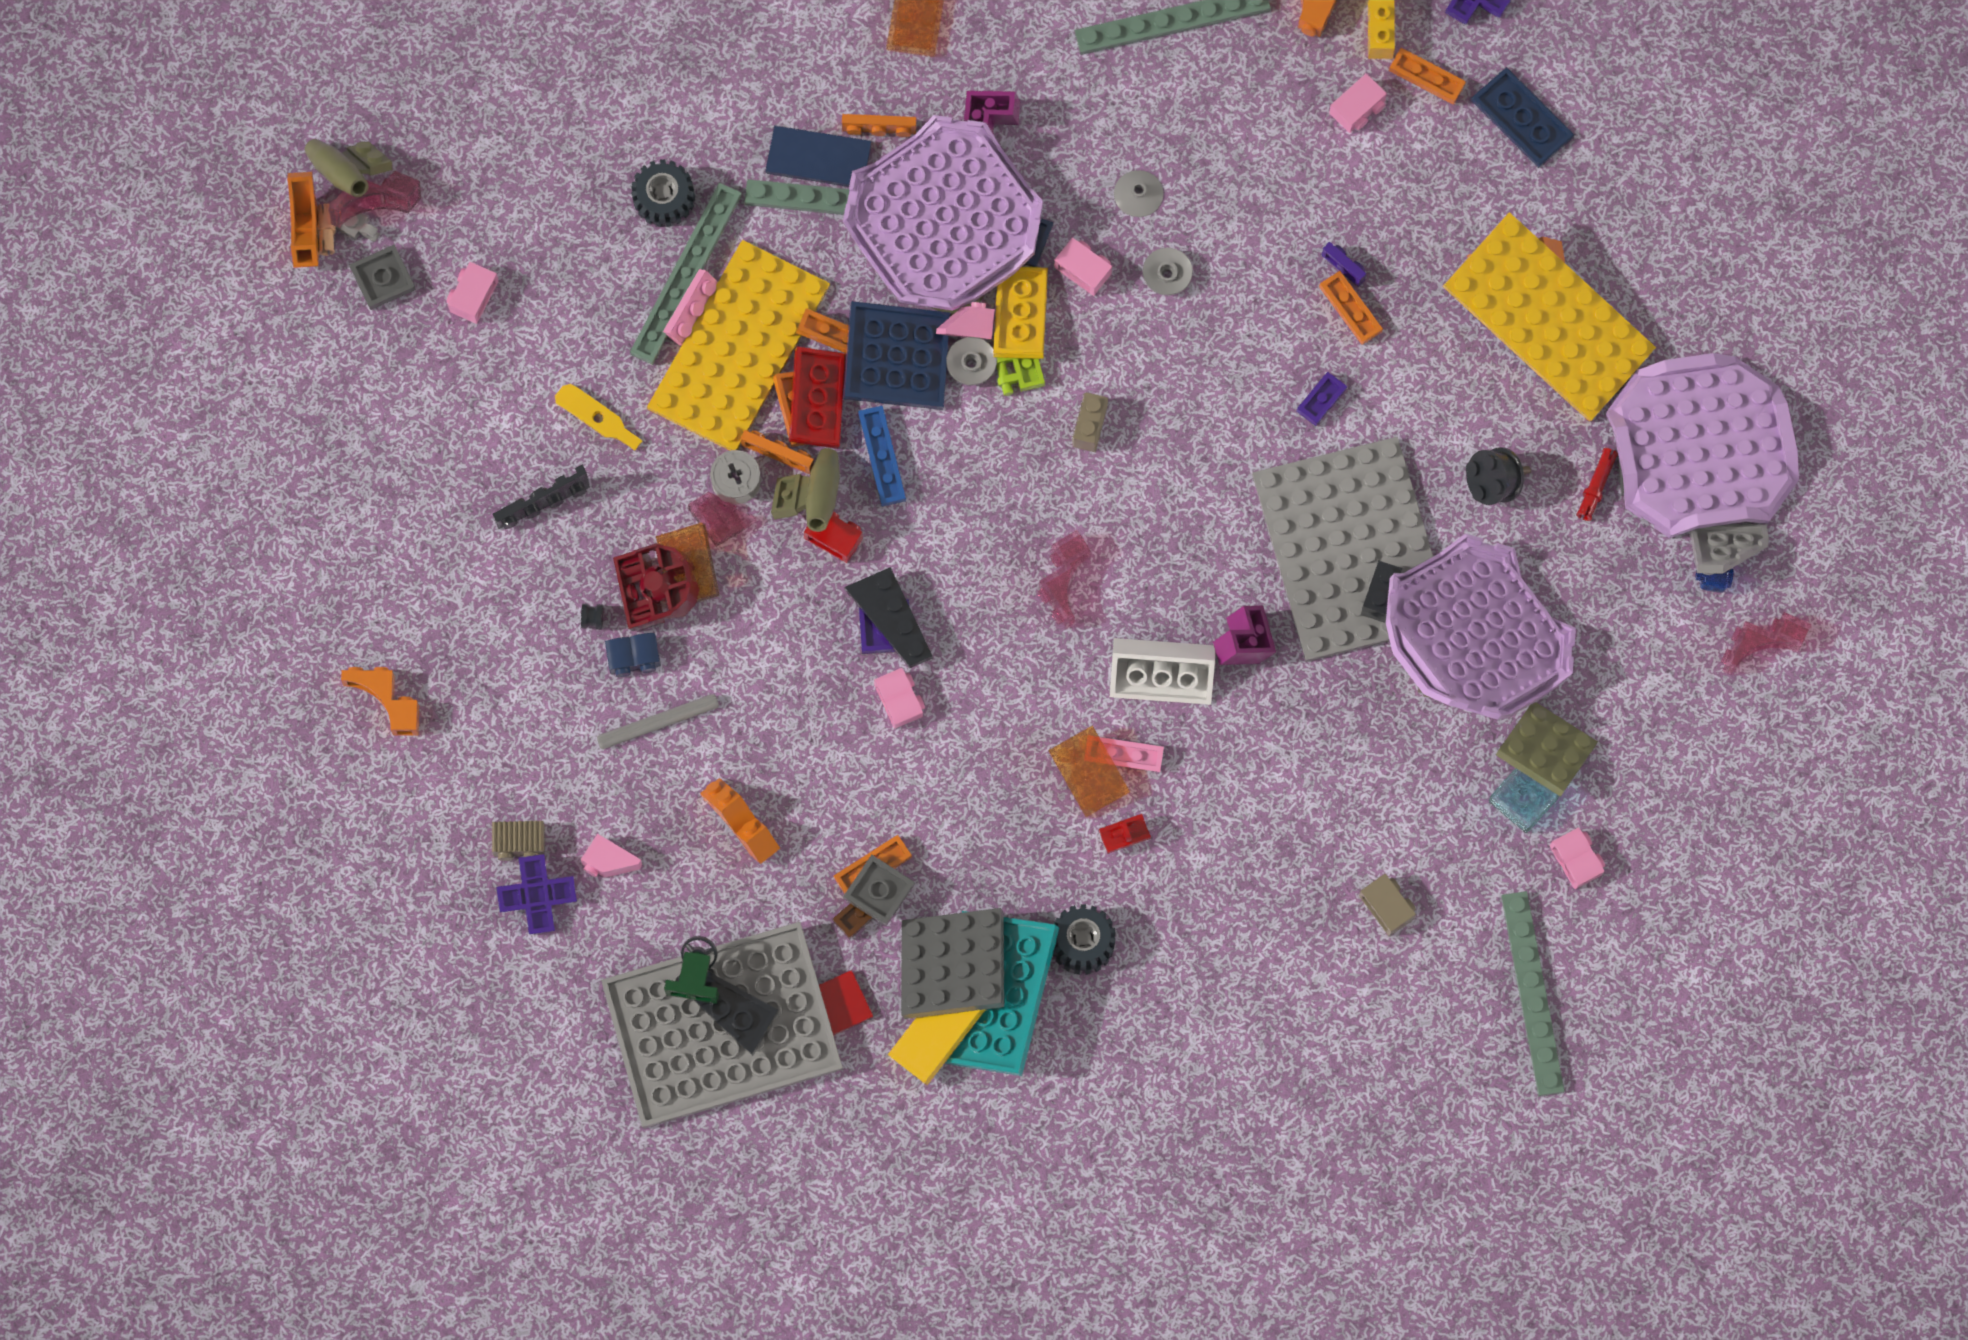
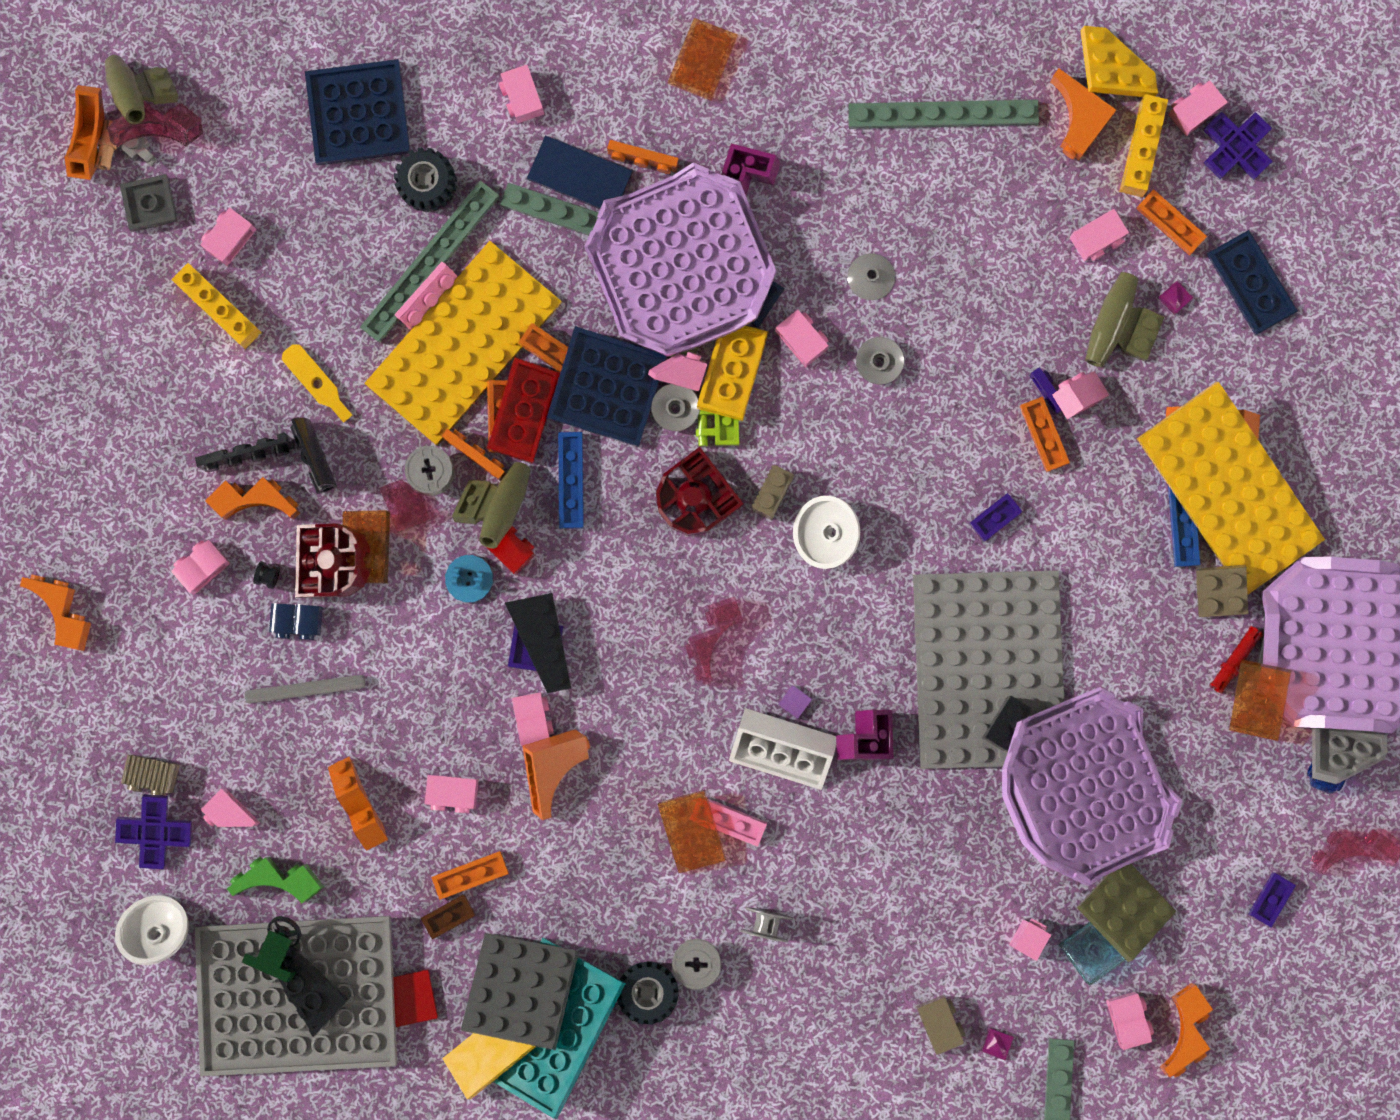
camera: 20 degrees right, 10 degrees up
dark grey plate [843,855,915,926] -> none
red hips [1099,814,1151,854] -> none
black wheel [1466,447,1531,505] -> none
none -> white dish [115,895,189,965]
none -> yellow brick [171,263,262,349]
none -> bright pink brick [171,540,230,595]
none -> orange arch [205,477,300,520]
none -> bright green arch [227,856,324,904]
none -> black panel [290,418,337,494]
none -> dark blue plate [305,59,411,165]
none -> bright pink piece [425,775,479,813]
none -> dark azure plate [445,555,493,603]
none -> bright pink piece [499,65,544,123]
none -> orange arch [522,729,590,820]
none -> dark red connector [656,447,744,536]
none -> light grey piece [672,938,721,990]
none -> light grey piece [740,907,793,942]
none -> medium lavender tile [778,685,812,719]
none -> white dish [793,496,860,569]
none -> magenta tile [981,1028,1014,1060]
none -> bright pink piece [1009,918,1051,961]
none -> bright pink piece [1052,371,1109,419]
none -> olive plate [1085,272,1164,368]
none -> magenta tile [1158,281,1193,315]
none -> orange arch [1160,983,1213,1077]
none -> blue plate [1168,486,1200,567]
none -> dark tan plate [1196,565,1249,617]
none -> clear orange plate [1229,659,1292,741]
none -> dark purple plate [1248,872,1296,928]

